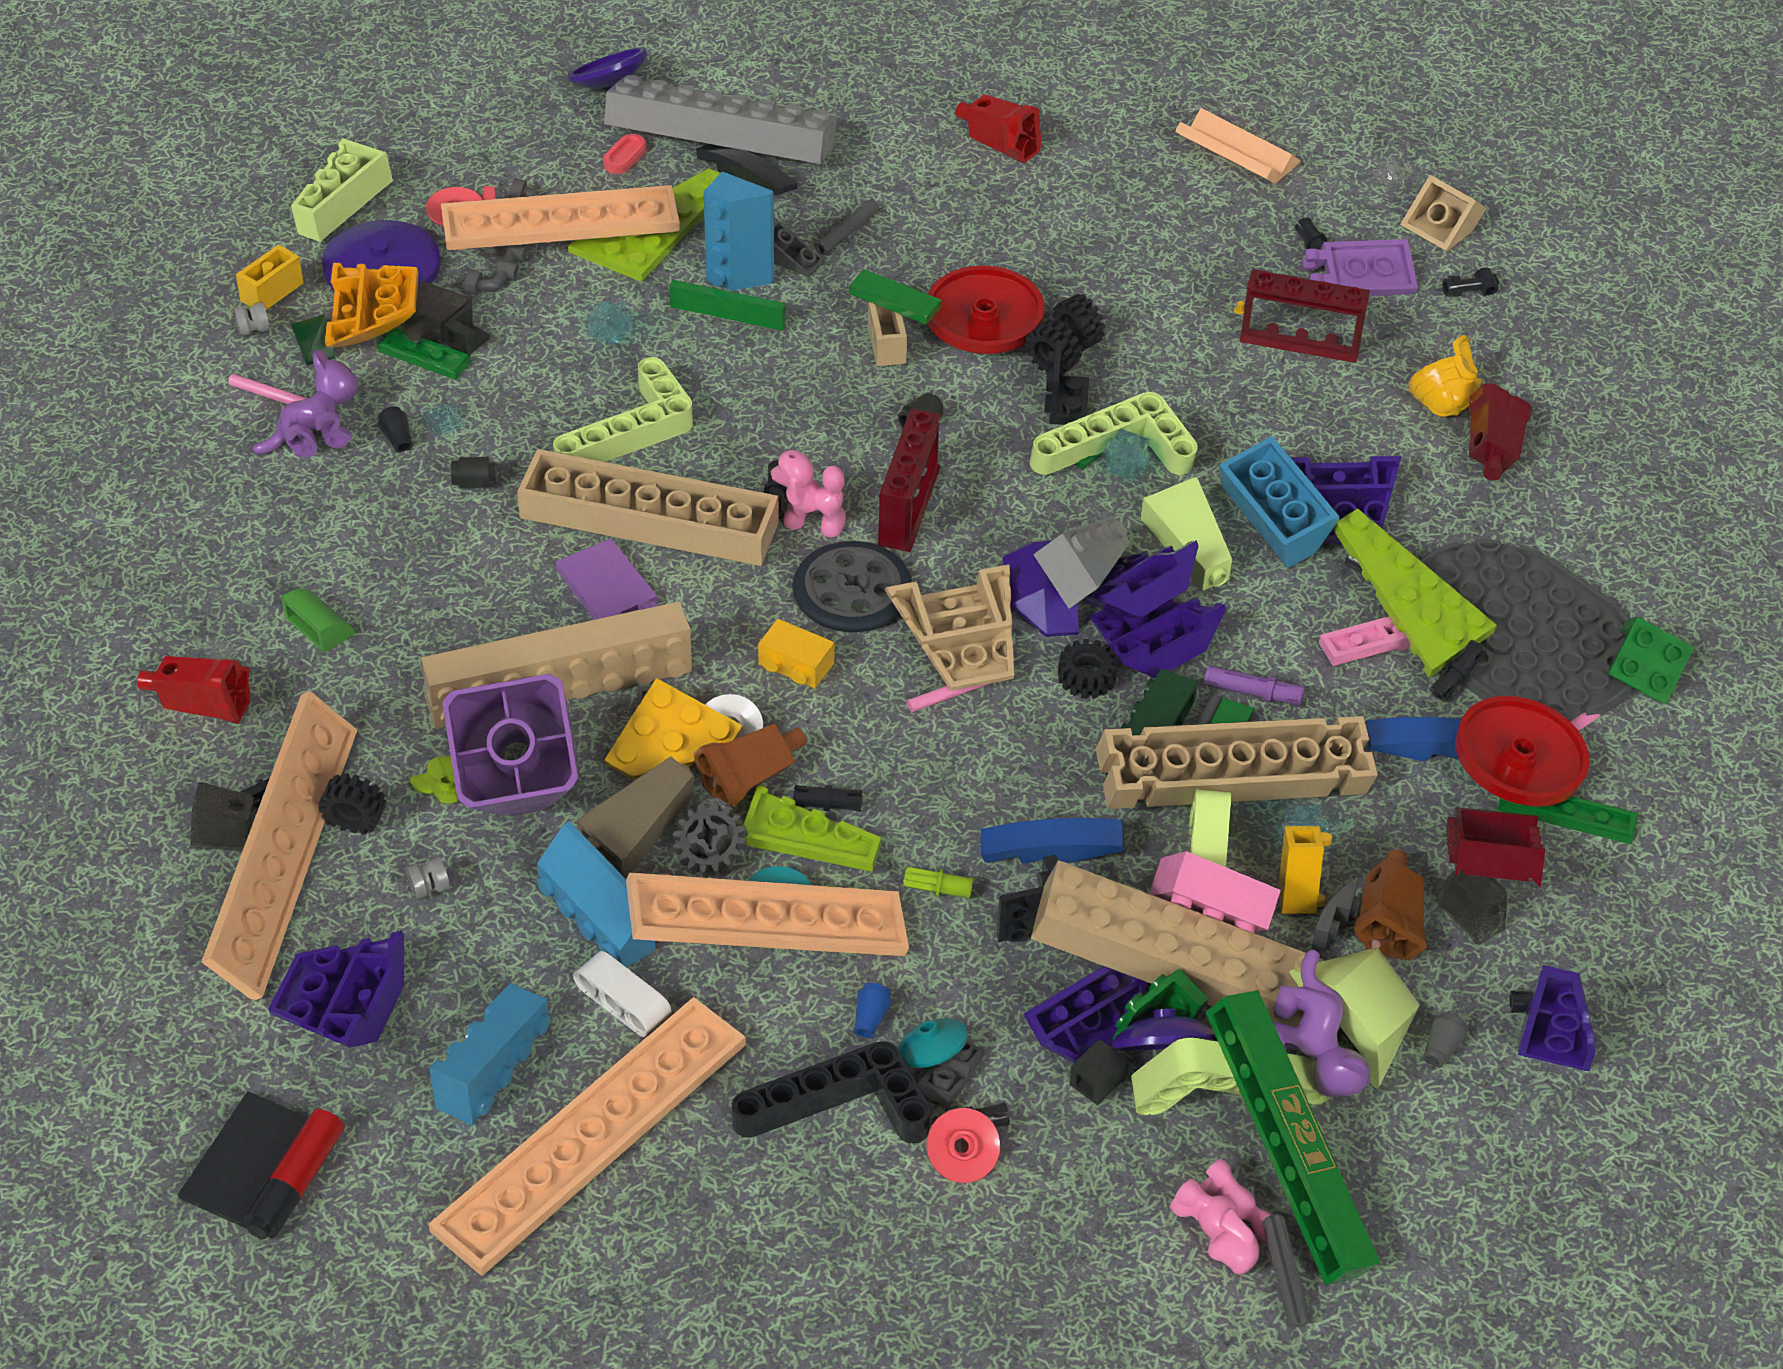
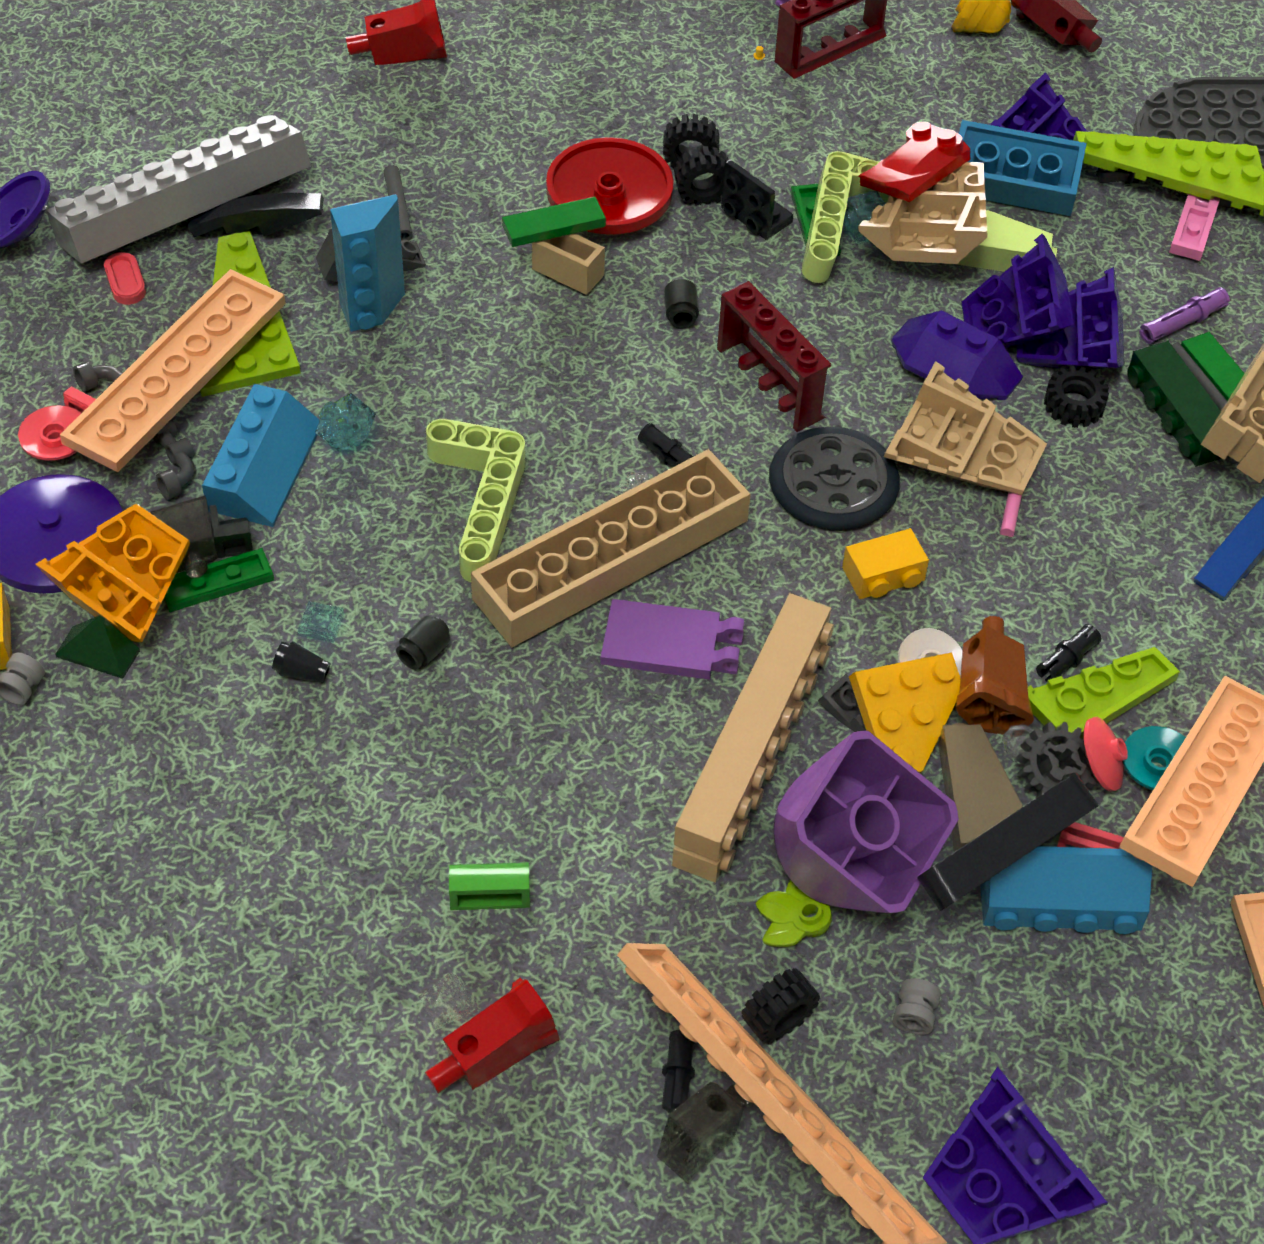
camera: 50 degrees left, 5 degrees up
bright pink bar [229,374,307,404] -> none
medium lavender animal [253,350,357,457] -> none
dark azure wedge [429,983,551,1125] -> none
white beam [573,951,672,1037] -> none
green tile [670,280,786,331] -> none
bright pink animal [770,450,846,537] -> none
lime axle [903,867,973,899] -> none
light grey wedge [1033,516,1130,608] -> none
none -> dark azure slope [202,384,322,527]
none -> red slope [858,122,971,202]
none -> tan wedge [858,162,987,264]
none -> black beam [917,772,1099,912]
none -> coral dish [1084,717,1128,792]

